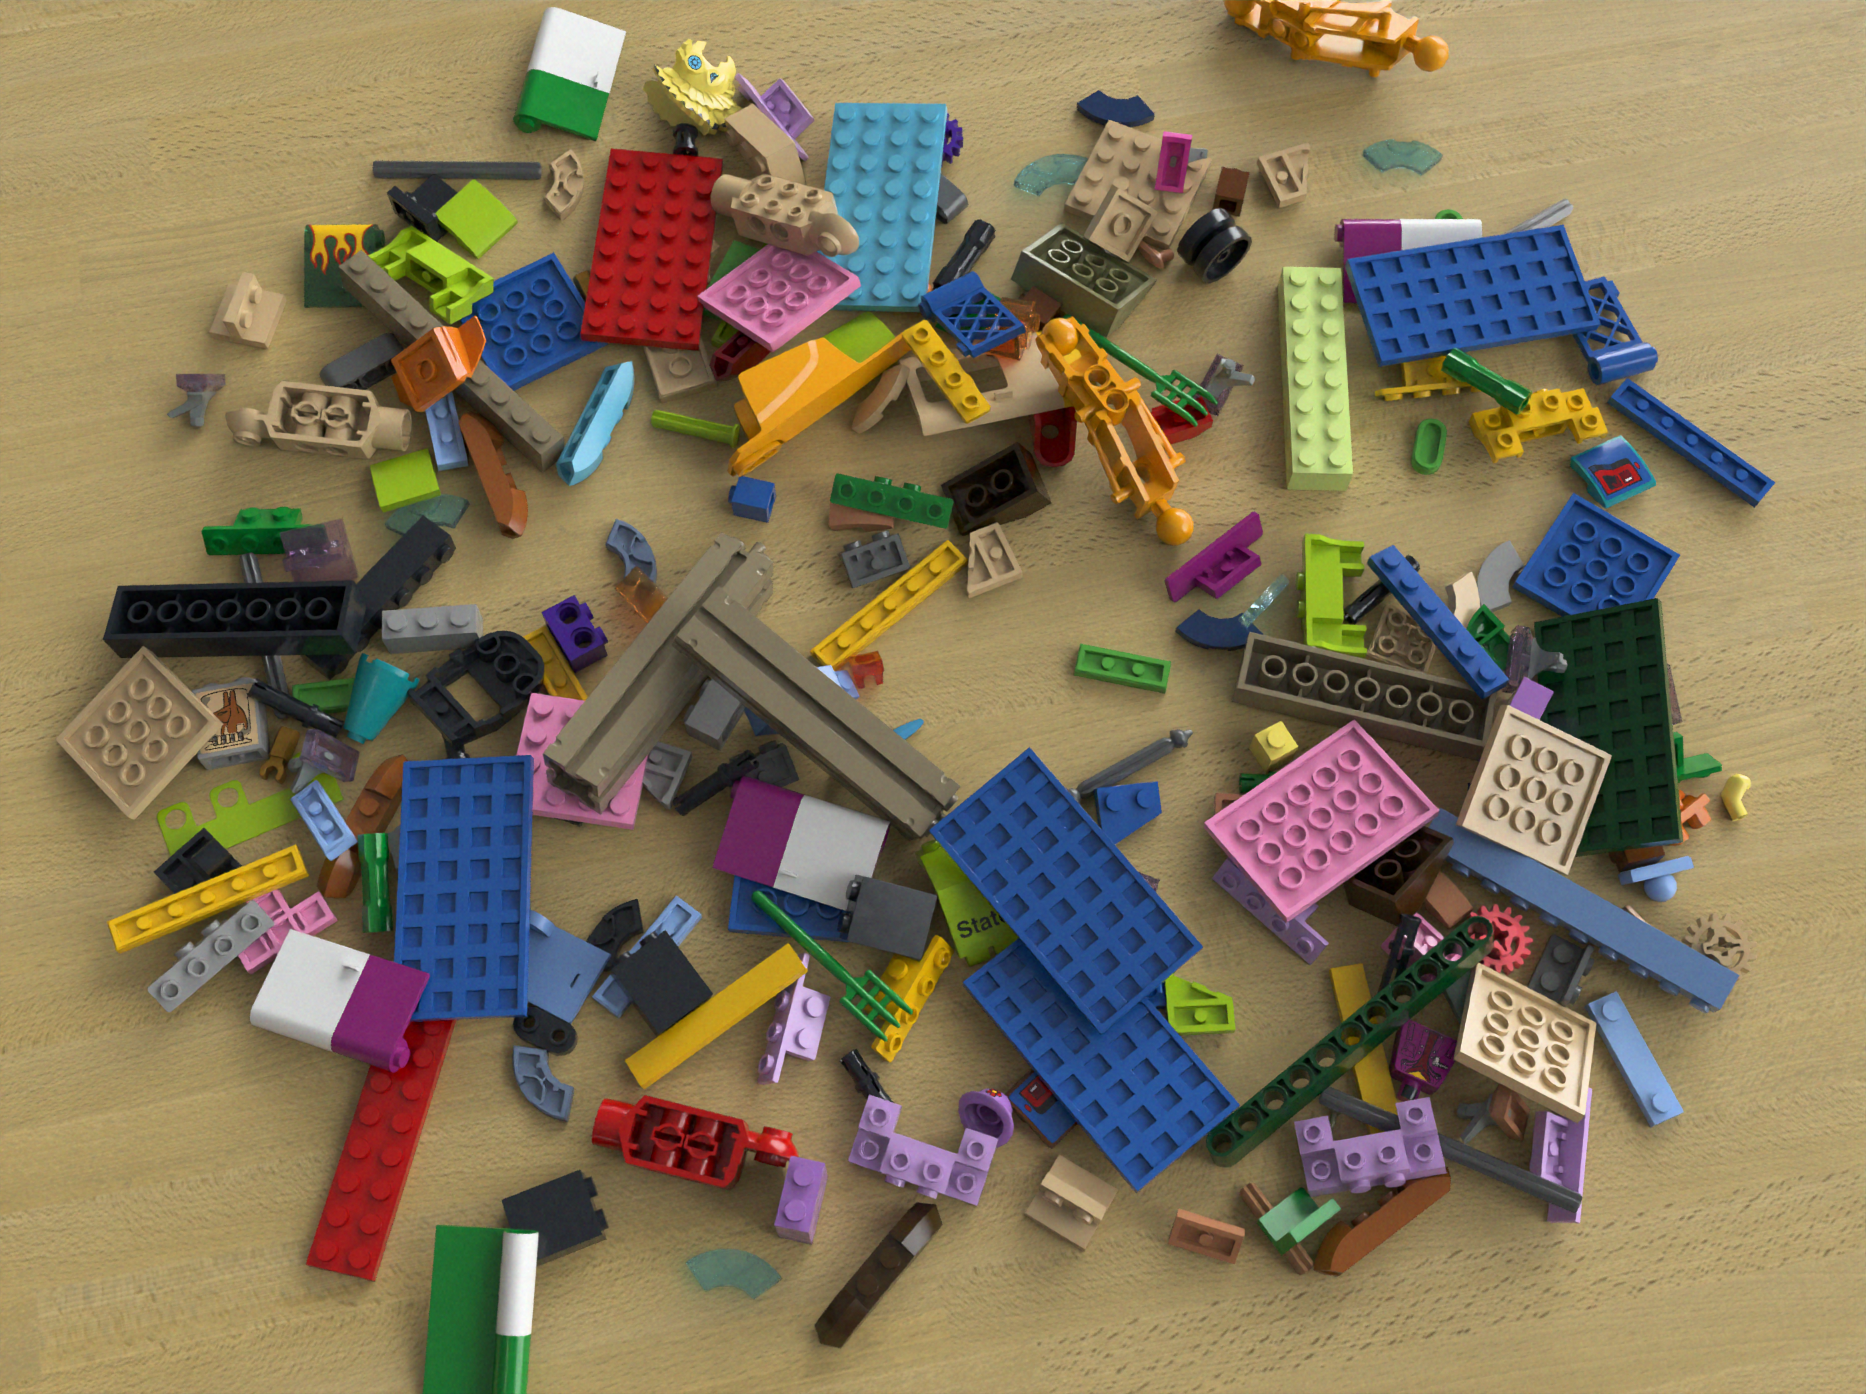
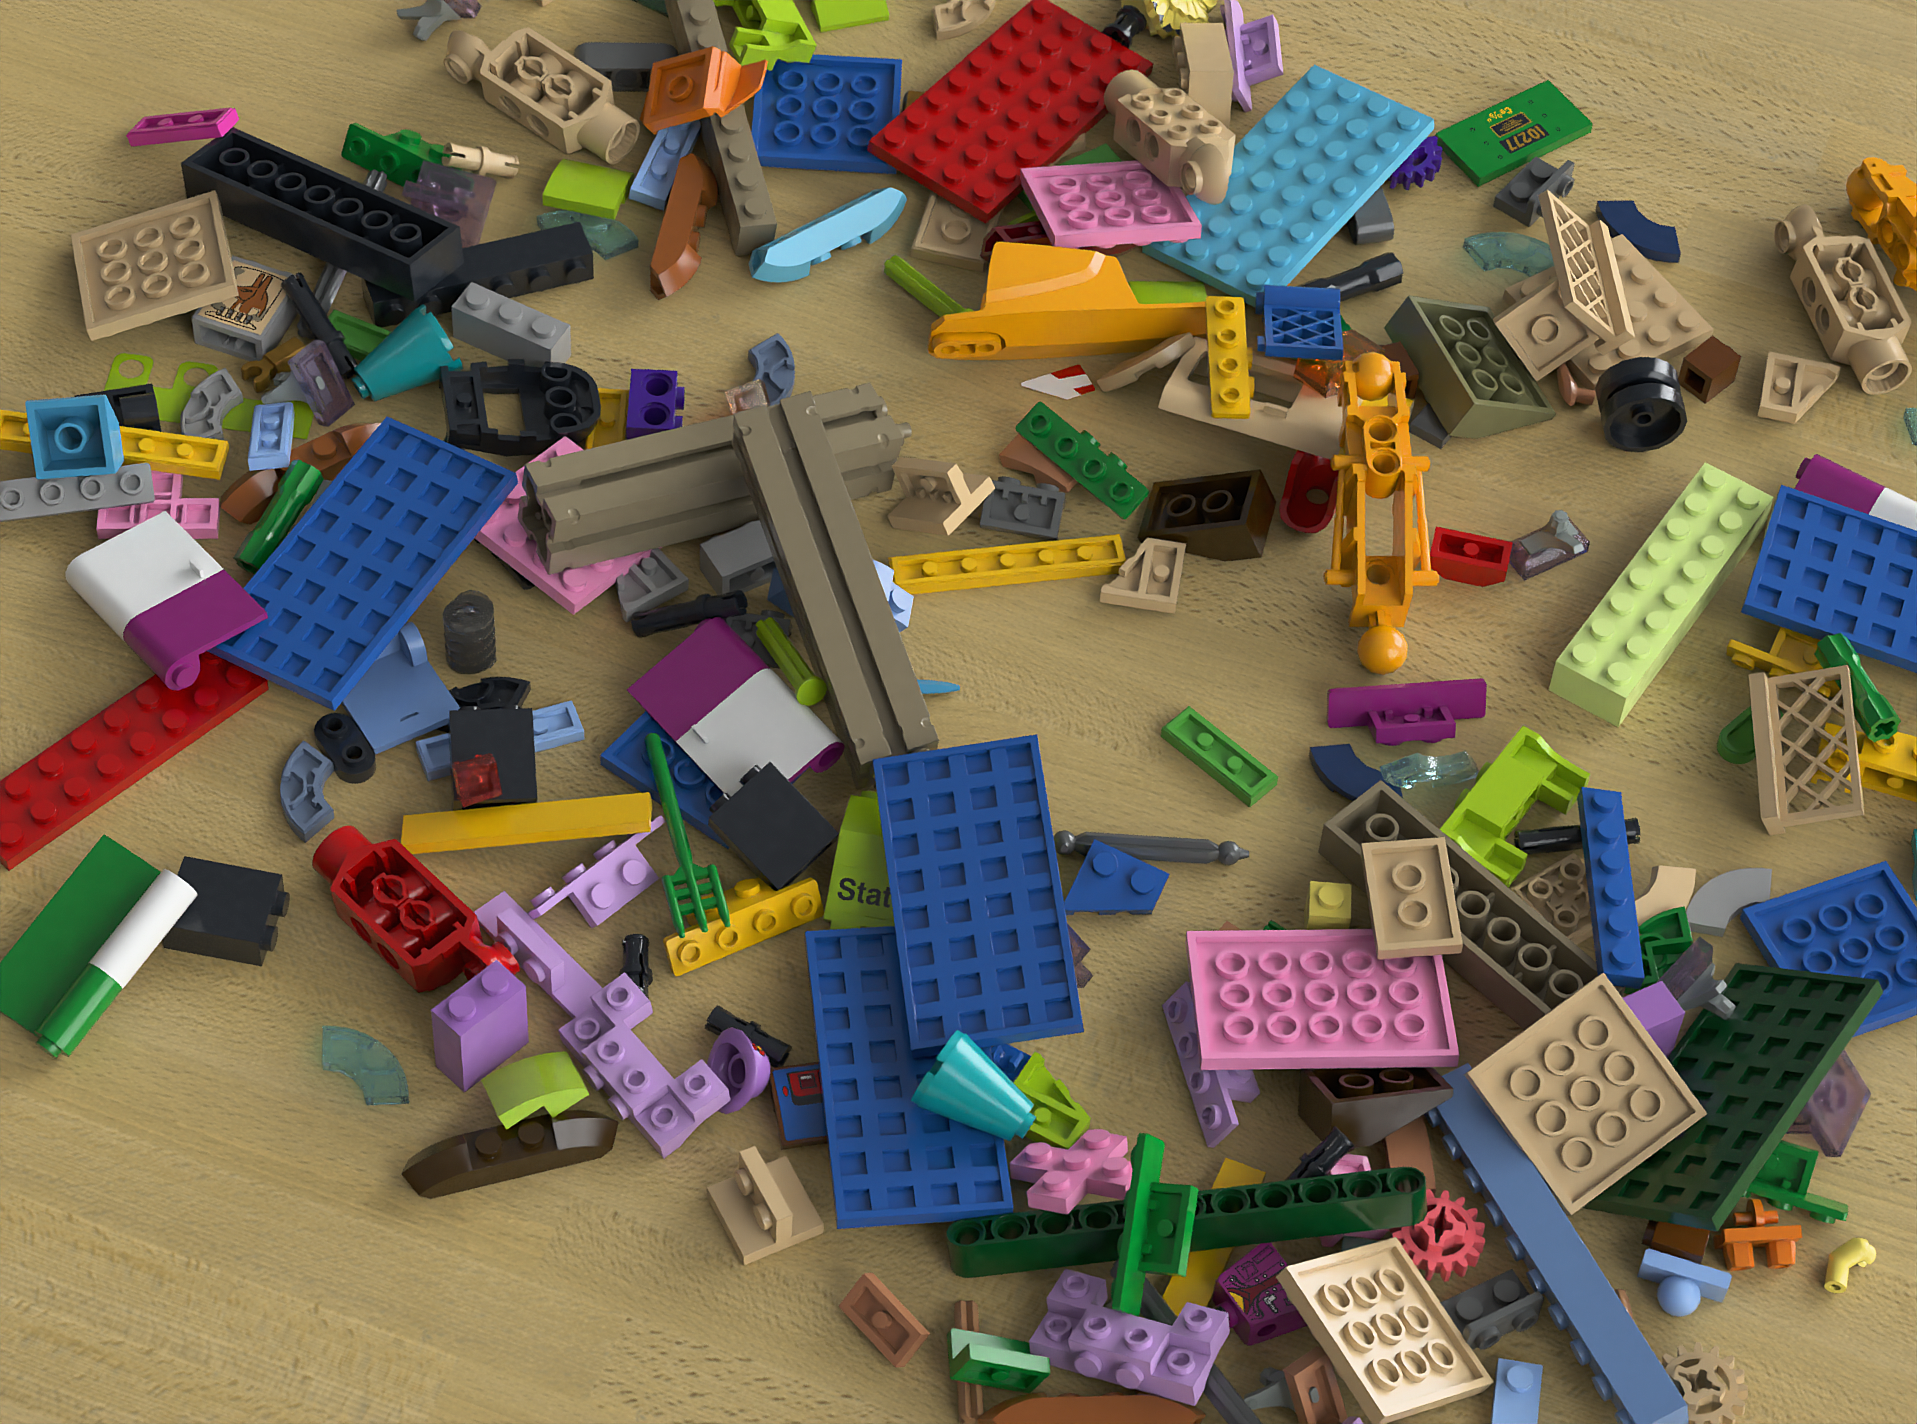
camera: 30 degrees right, 15 degrees down
blue brick [728,476,776,523] -> none
clear red tile [848,651,884,689] -> none
green piece [1063,314,1218,427] -> none
dark pink piece [1155,131,1208,193] -> none
none -> dark azure slope [25,395,124,480]
none -> dark pink tile [126,107,239,147]
none -> light grey tile [180,368,243,440]
none -> tan pin [442,142,519,179]
none -> clear smoke piece [443,590,497,675]
none -> clear red tile [452,753,502,807]
none -> lavender bracket [474,891,602,1019]
none -> lime slope [481,1051,589,1129]
none -> black pin [705,1005,792,1068]
none -> lime axle [756,617,827,706]
none -> tan bracket [887,457,995,536]
none -> teal cone [911,1030,1036,1141]
none -> bright pink plate [1009,1129,1133,1214]
none -> white sticker [1021,364,1095,400]
none -> green bracket [1111,1133,1199,1316]
none -> tan plate [1361,837,1463,959]
none -> green tile [1435,80,1593,187]
none -> dark grey bracket [1493,156,1575,227]
none -> tan fence [1538,190,1635,356]
none -> tan fence [1748,665,1864,836]
none -> tan brick [1774,204,1912,395]

